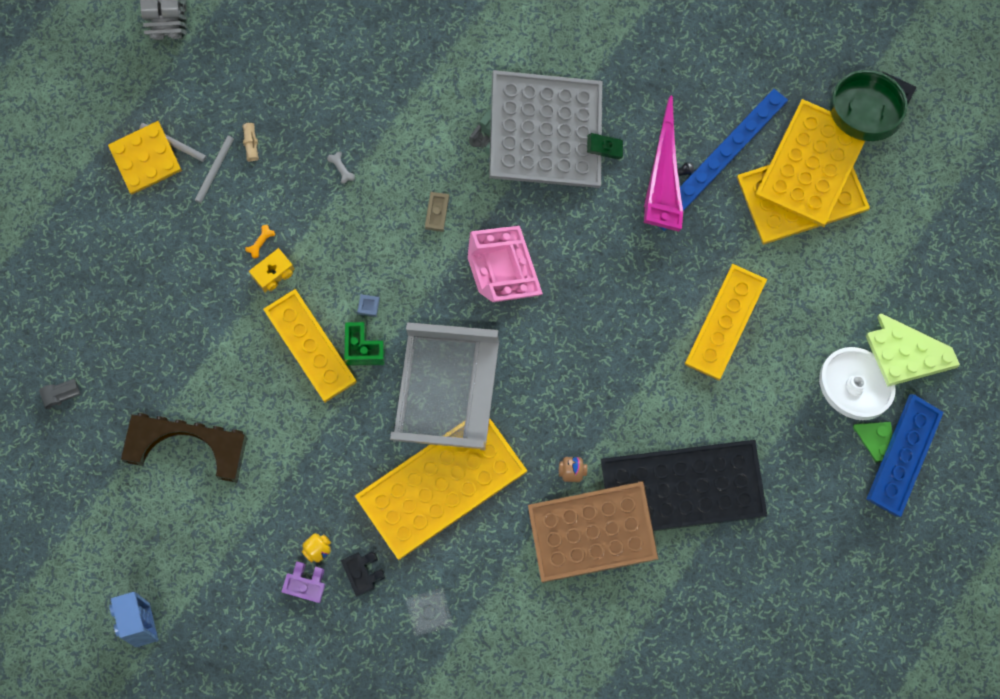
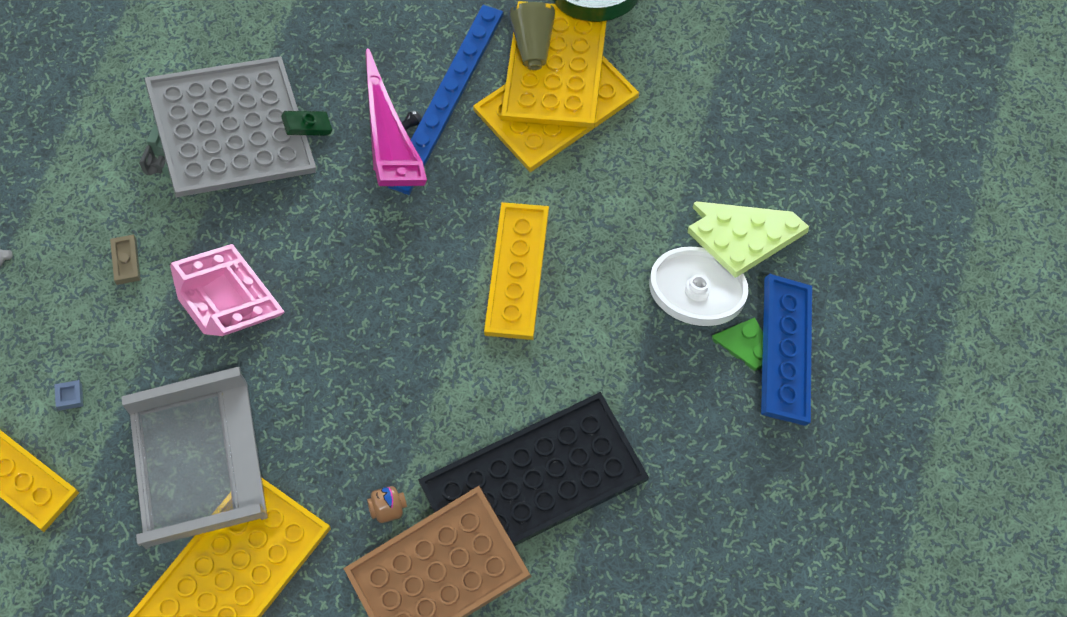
camera: 20 degrees left, 10 degrees down
green brick [344,322,385,366] -> none
none -> olive cone [509,2,555,70]

